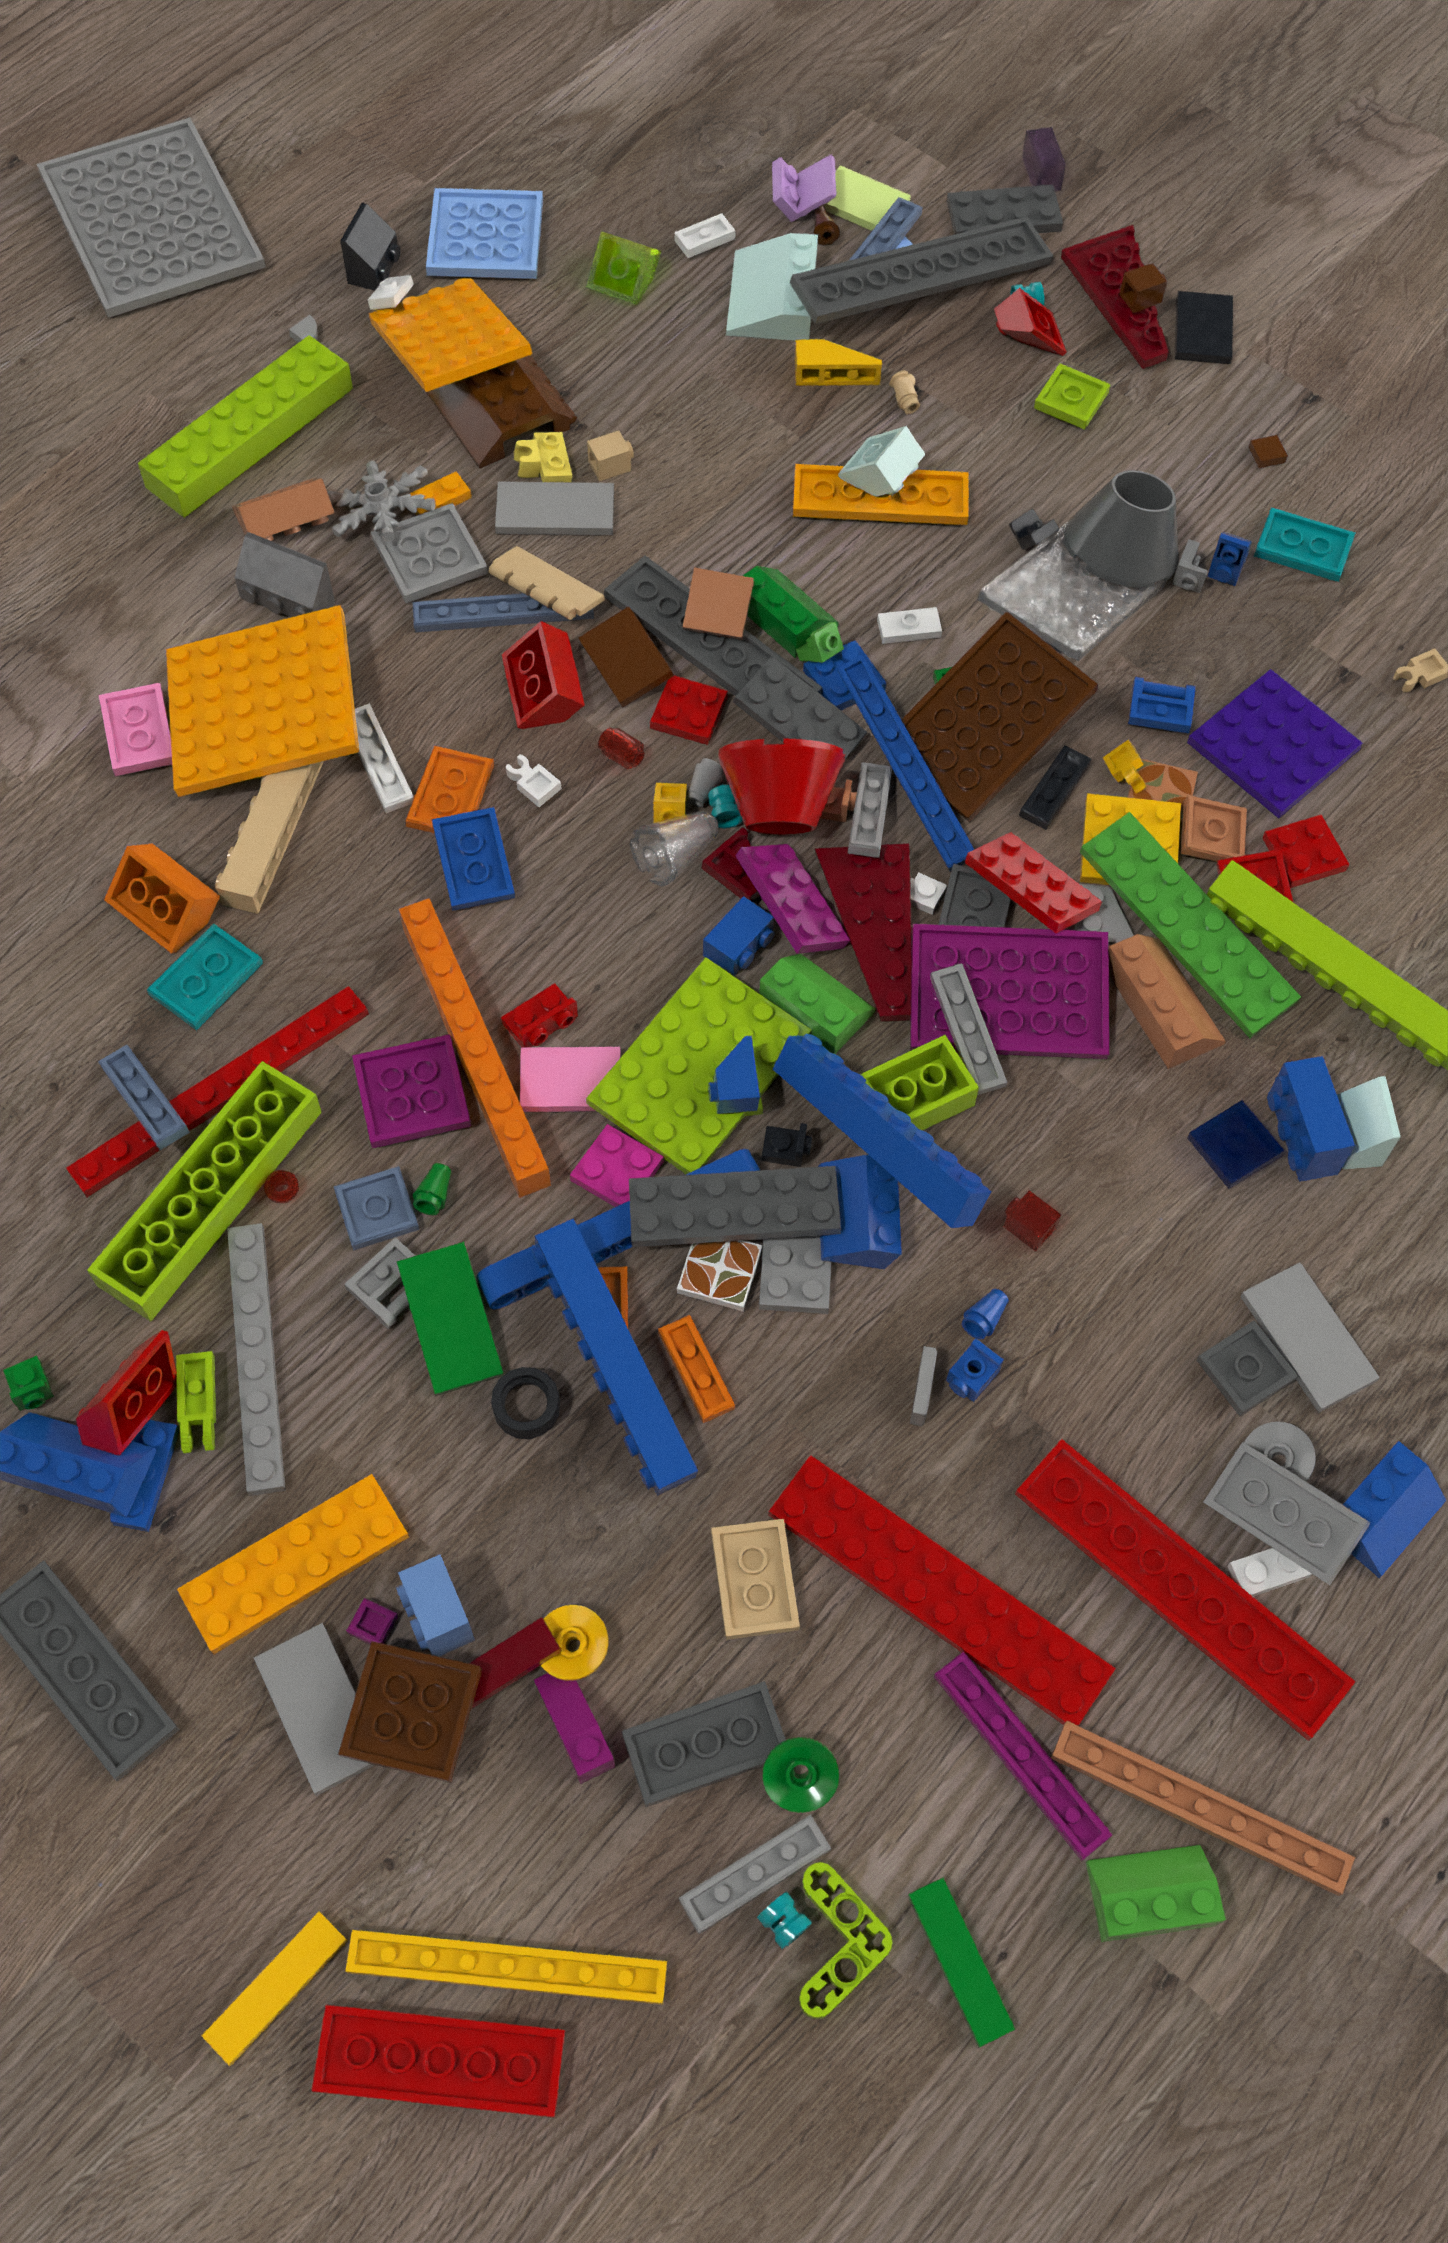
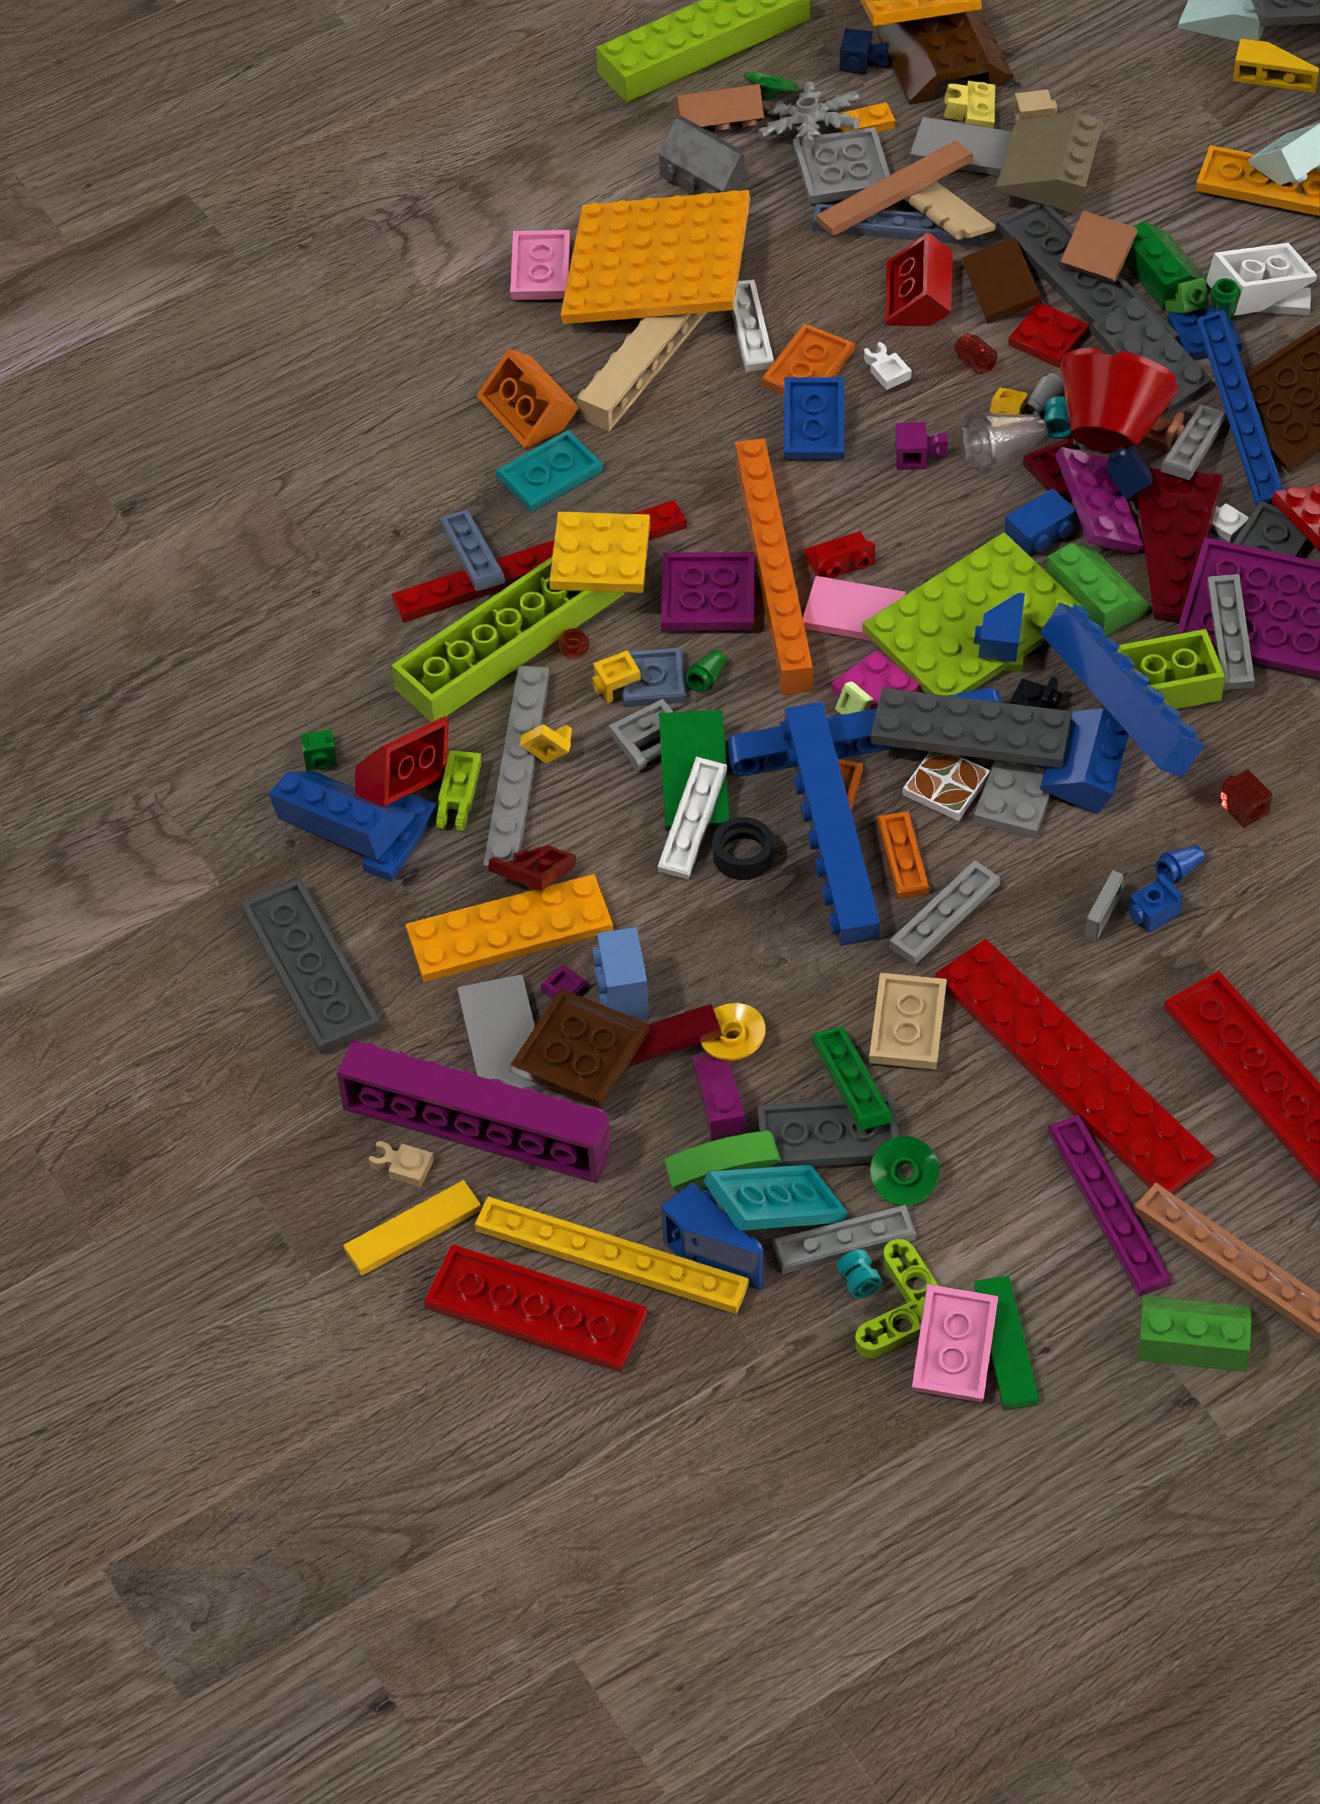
camera: 20 degrees right, 10 degrees down
none -> magenta brick [336,1040,612,1184]
none -> tan plate [368,1141,434,1188]
none -> dark red wing [488,845,576,891]
none -> yellow bracket [520,724,572,764]
none -> yellow plate [550,512,650,593]
none -> yellow bracket [591,650,641,704]
none -> white tile [658,757,727,880]
none -> blue slope [661,1182,764,1290]
none -> bright green slope [664,1130,781,1193]
none -> teal plate [703,1165,848,1231]
none -> green dish [744,72,798,98]
none -> green tile [811,1026,892,1131]
none -> nougat tile [816,140,973,236]
none -> yellowish green tile [835,681,874,715]
none -> dark blue brick [839,28,890,74]
none -> light grey plate [889,860,1000,966]
none -> magenta brick [895,422,948,470]
none -> bright pink plate [911,1284,998,1403]
none -> dark tan slope [995,113,1103,214]
none -> dark blue brick [1106,445,1153,499]
none -> white slope [1206,243,1317,315]
none -> green cone [1211,278,1240,321]

